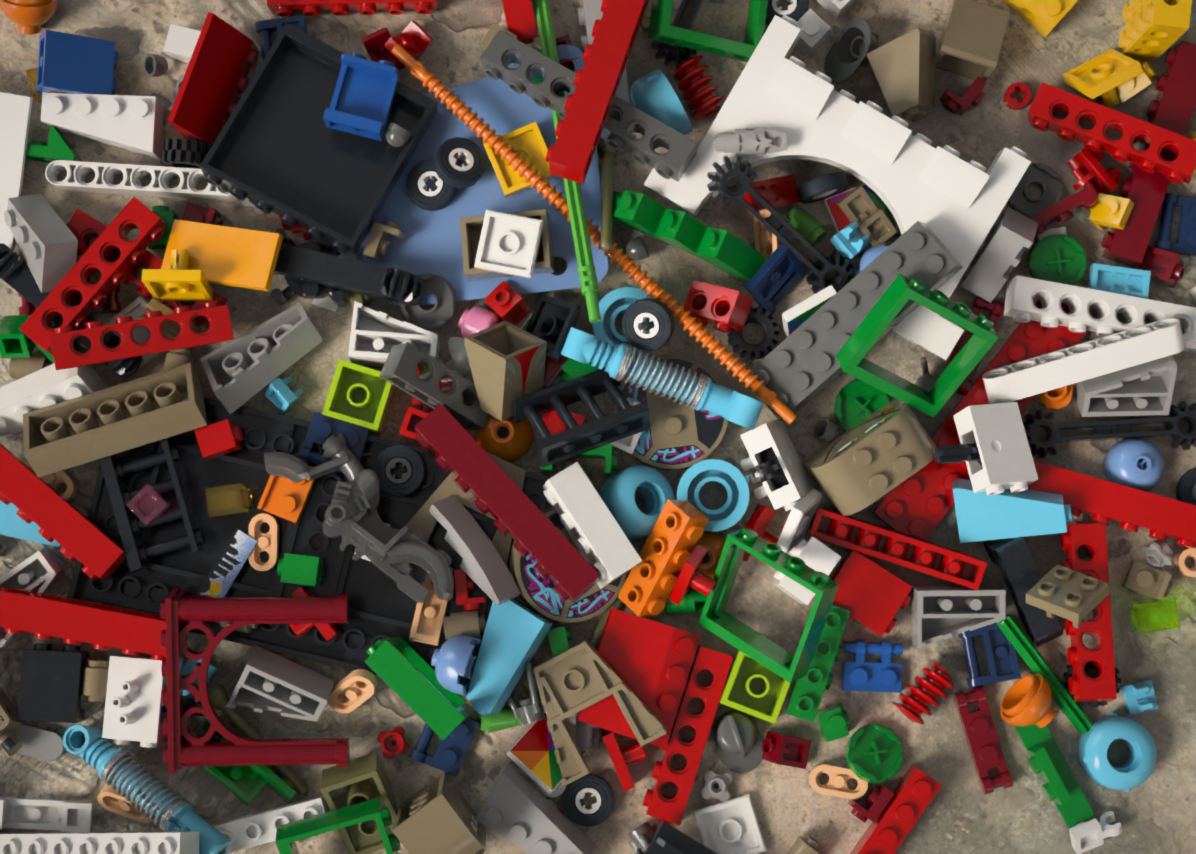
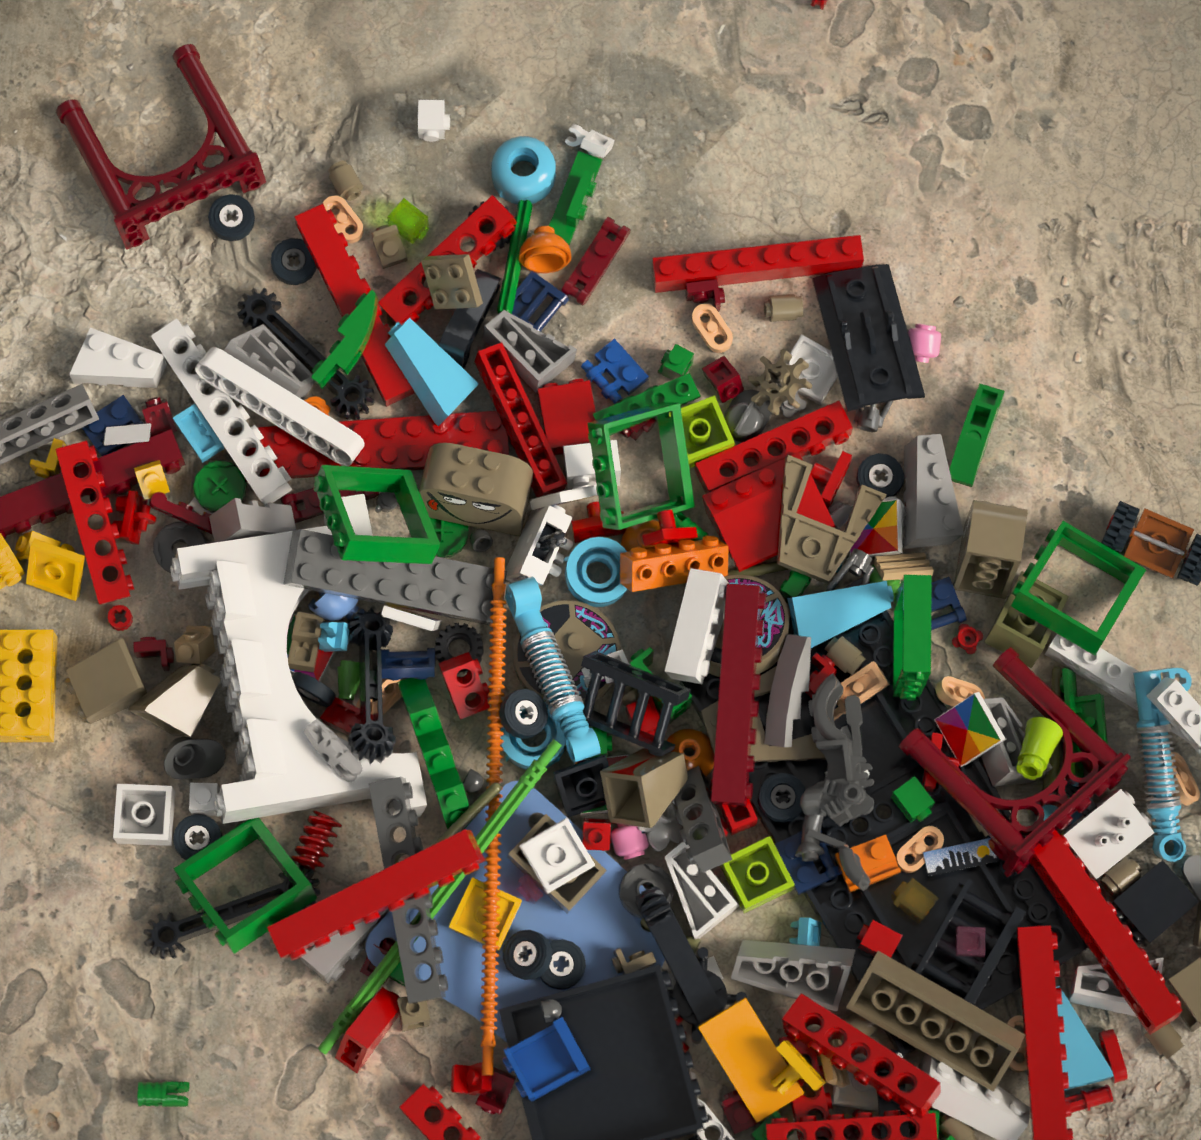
camera: 140 degrees left, 10 degrees down
medium blue cylinder [431,635,482,696] -> none
medium azure piece [599,465,675,541] -> none
medium azure piece [631,68,692,135] -> none
green tile [846,724,904,783] -> none
red piece [892,660,956,725] -> none
white piece [933,402,1038,496] -> none
medium blue cylinder [1103,438,1165,492] -> none
medium azure tile [1120,679,1158,715] -> none
light grey plate [1142,540,1173,569] -> none
none -> white sticker [104,423,151,445]
none -> tan brick [174,625,215,664]
none -> green slope [311,290,378,389]
none -> clear pink plate [517,873,544,904]
none -> dark tan gear [748,349,812,416]
none -> tan tile [873,553,934,581]
none -> tile [934,692,1006,767]
none -> lime plant [1016,717,1063,780]

